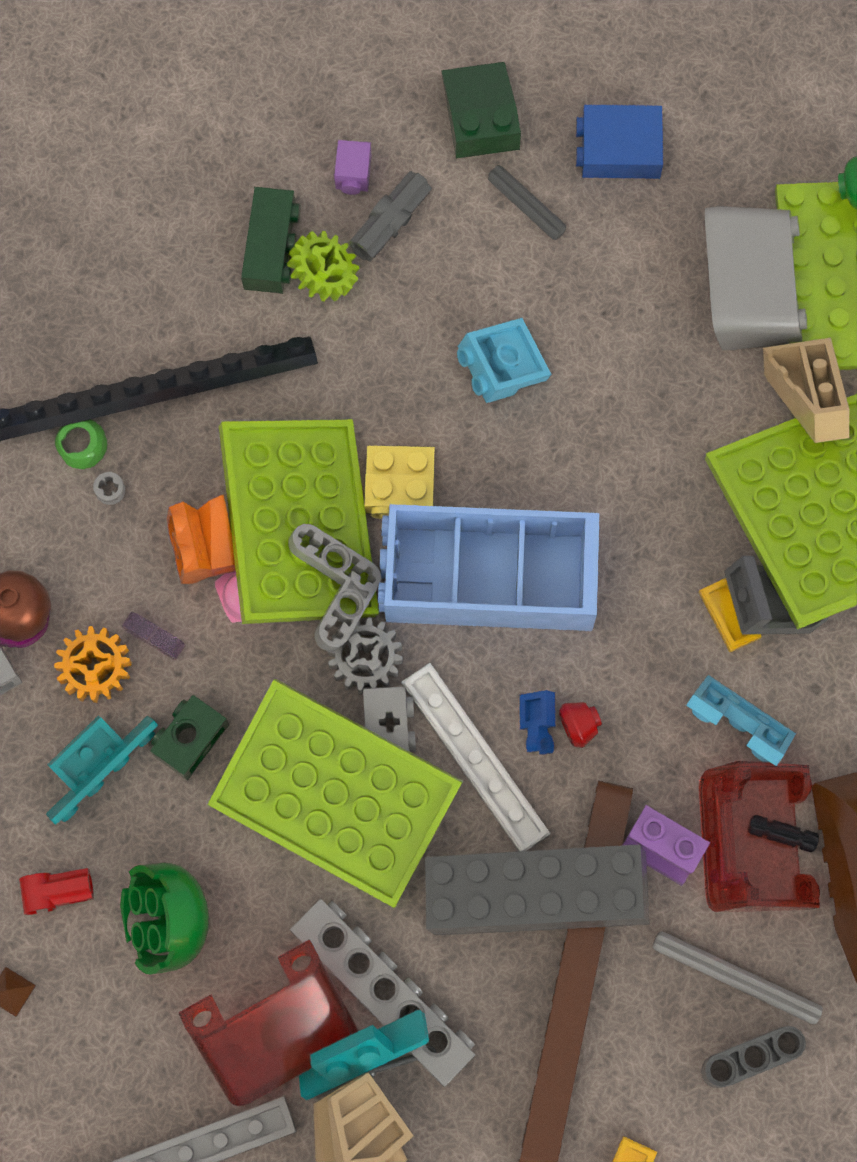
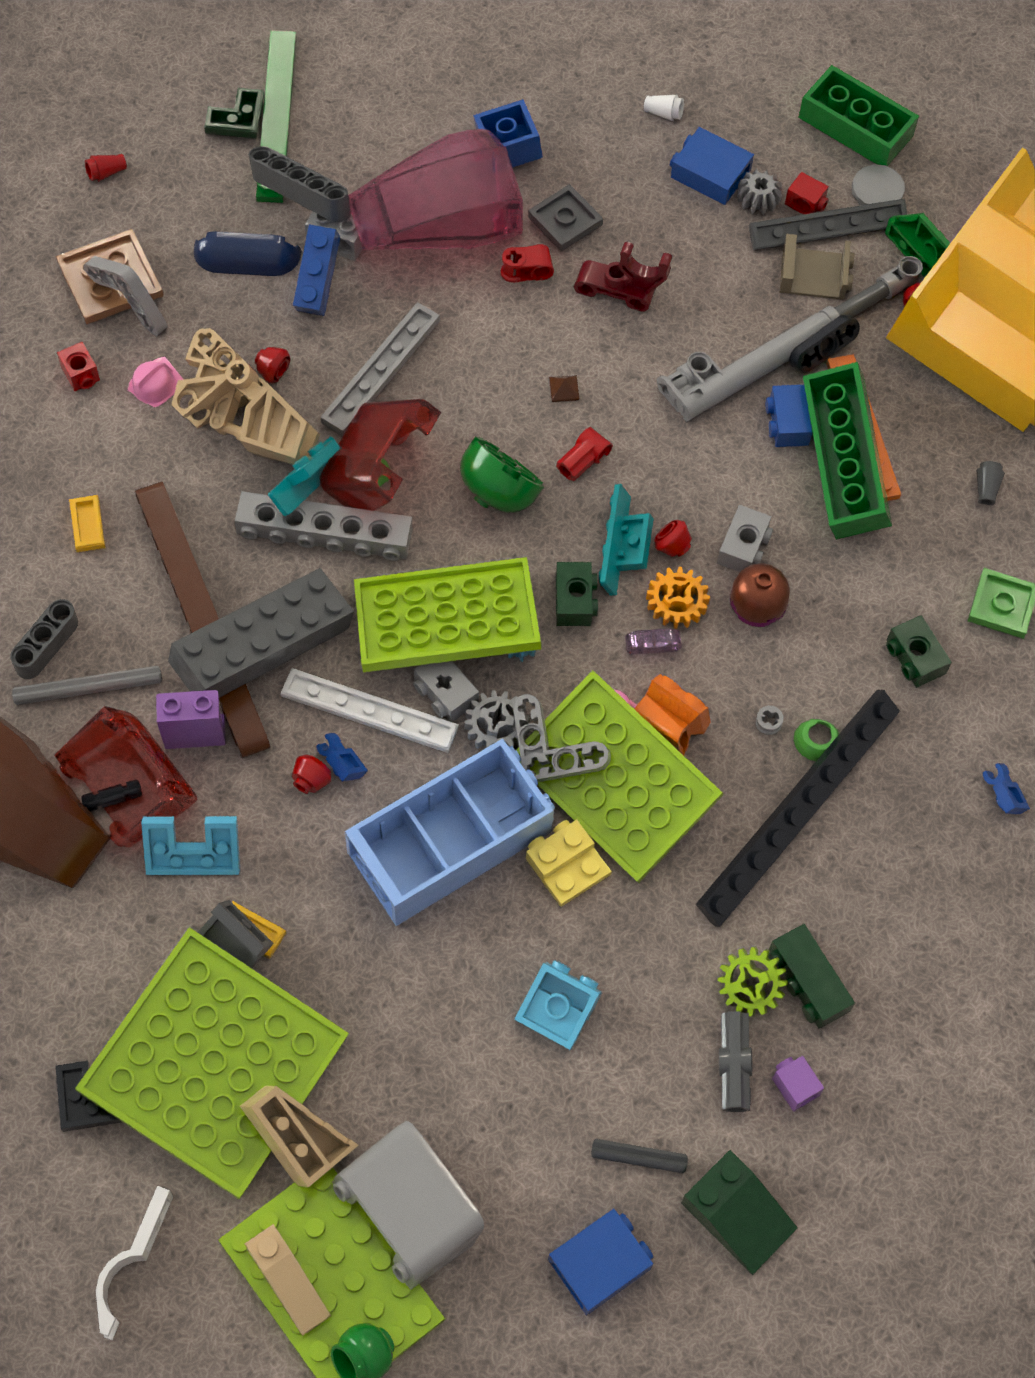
camera: 140 degrees right, 10 degrees down
none -> red cone [654,520,692,557]

